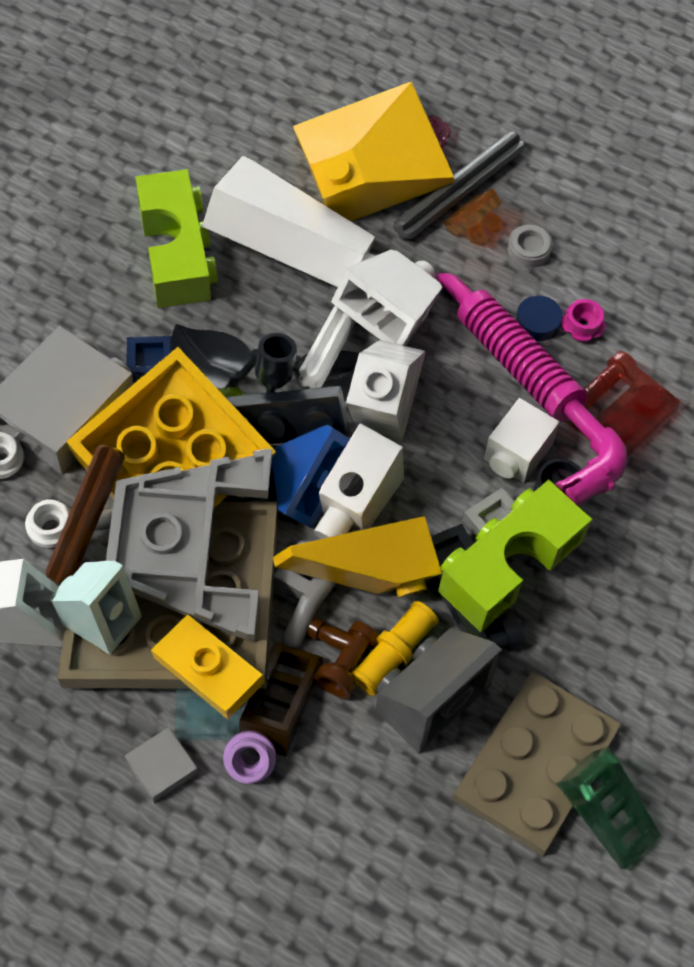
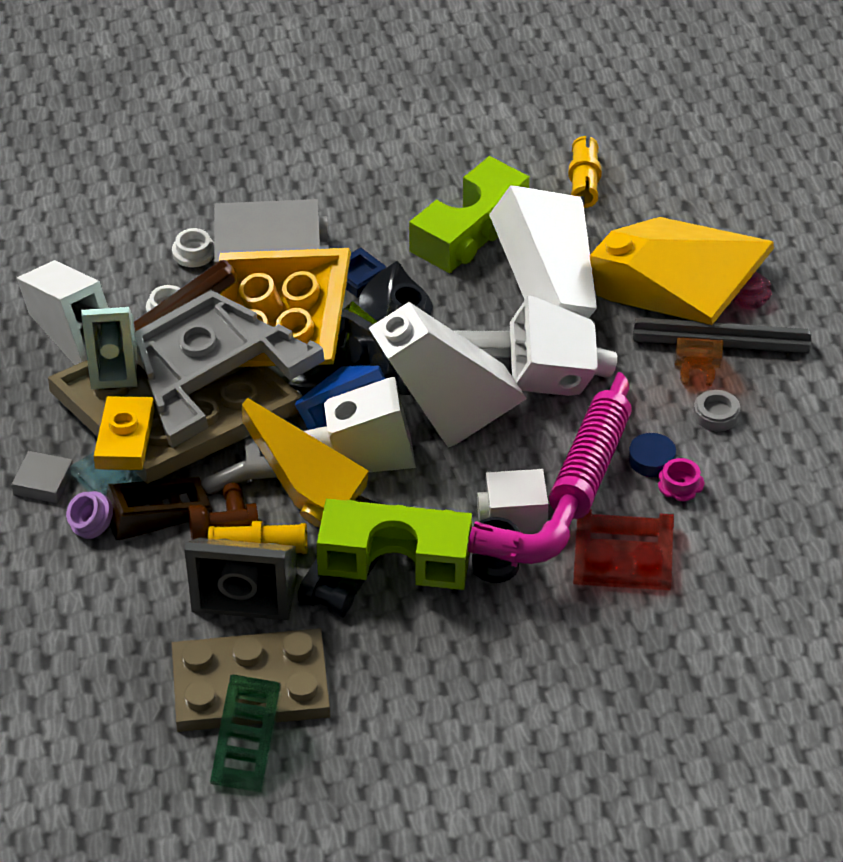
camera: 55 degrees right, 15 degrees down
none -> yellow pin [568,136,602,208]

